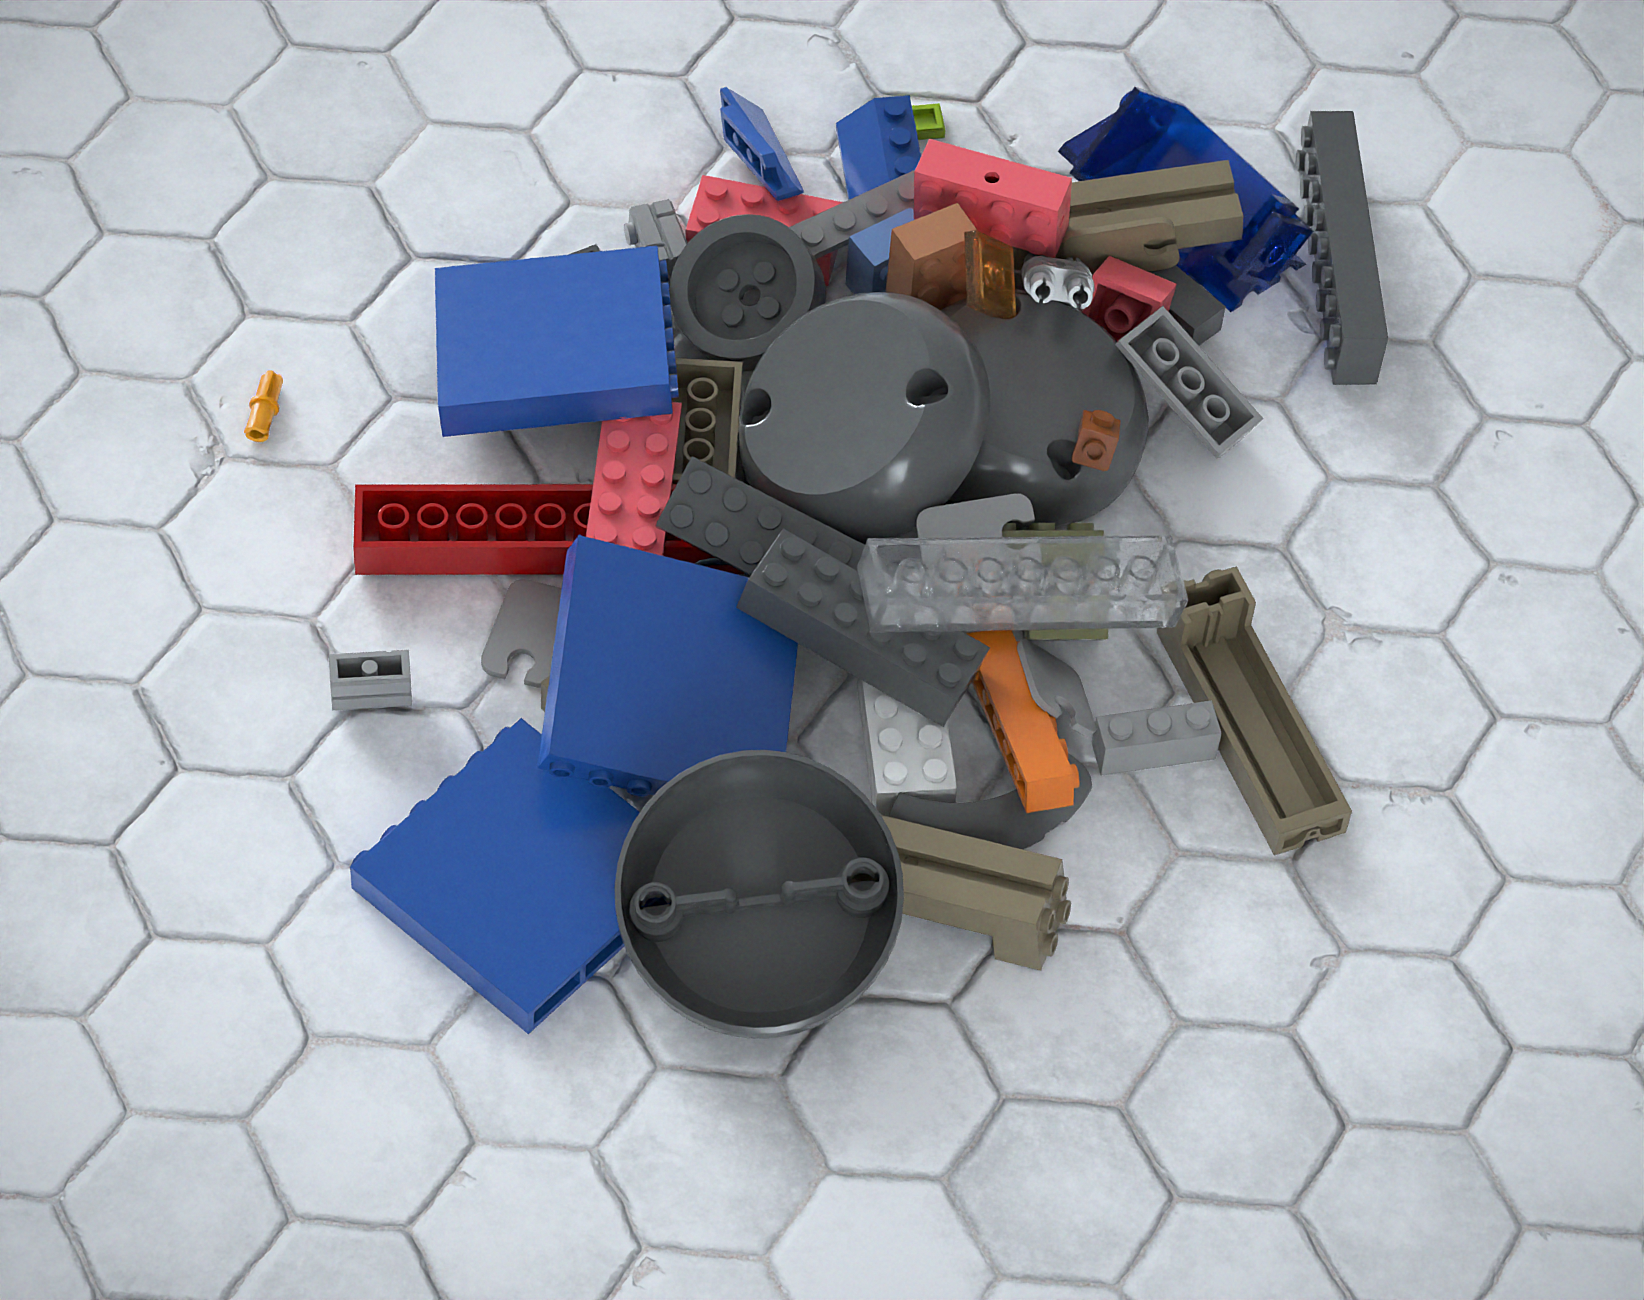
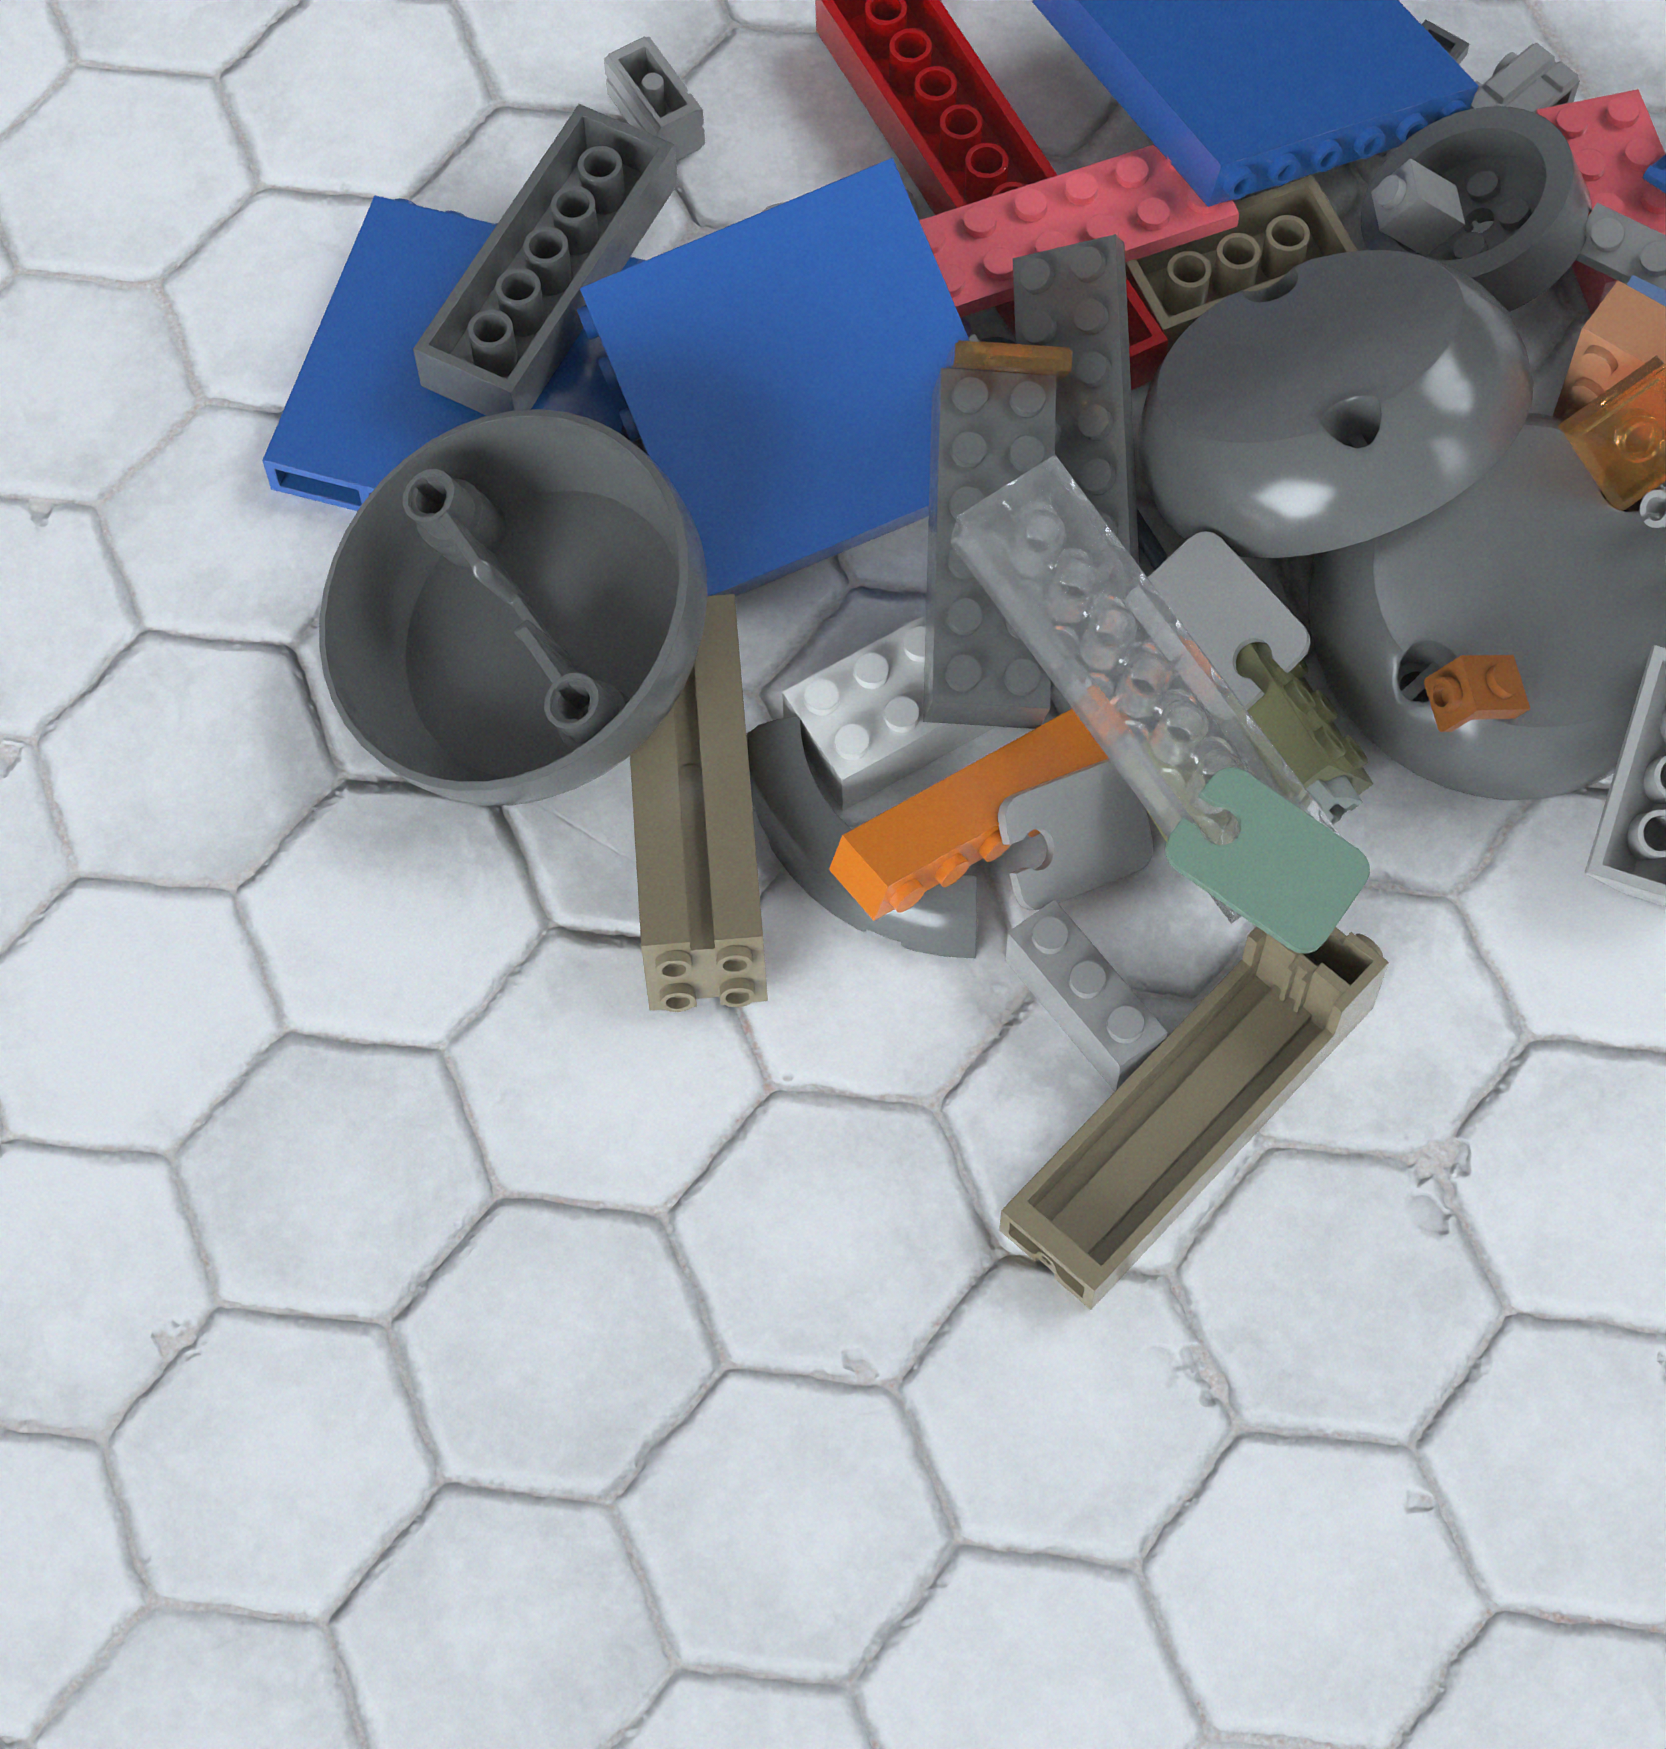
camera: 70 degrees right, 10 degrees up
none -> dark grey brick [413,104,678,416]
none -> clear orange tile [946,340,1073,382]
none -> sand green piece [1165,767,1370,953]
none -> light grey brick [1371,159,1465,257]

